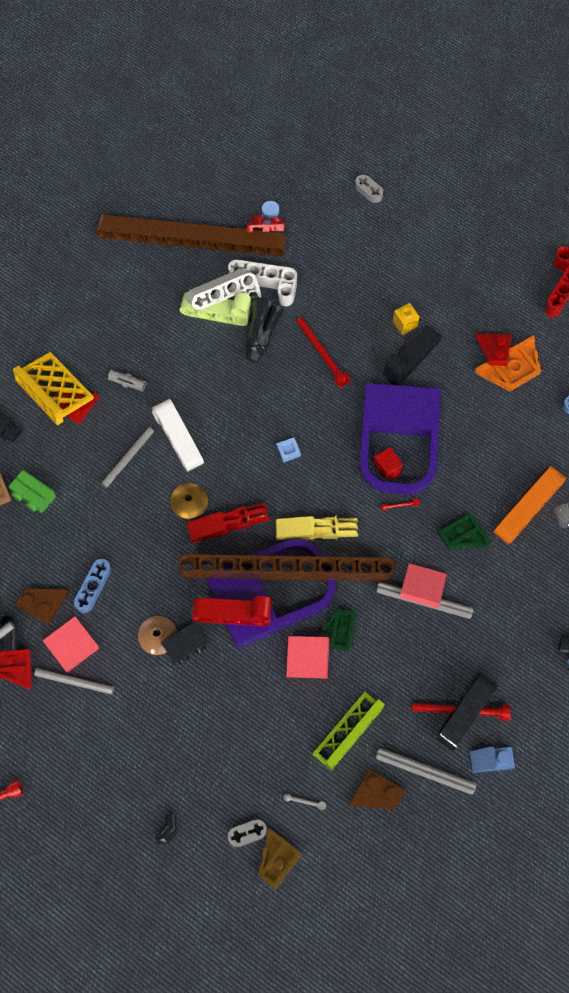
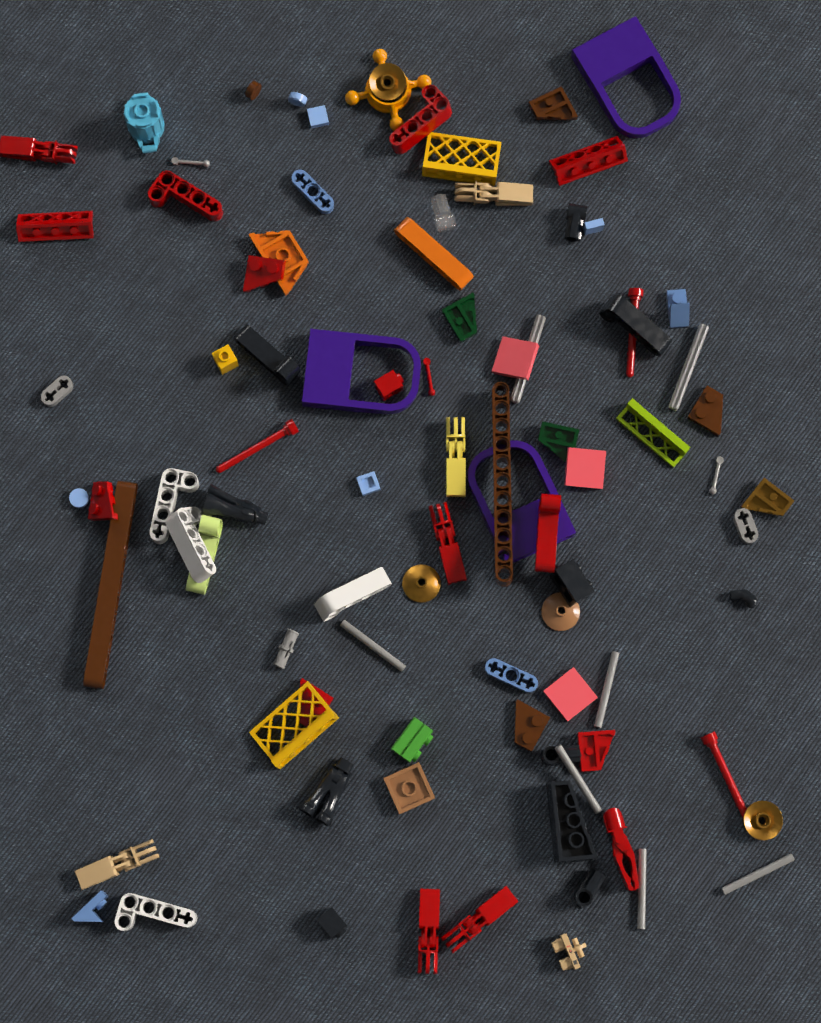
camera: 95 degrees left, 10 degrees up
none -> red fence [16,211,94,242]

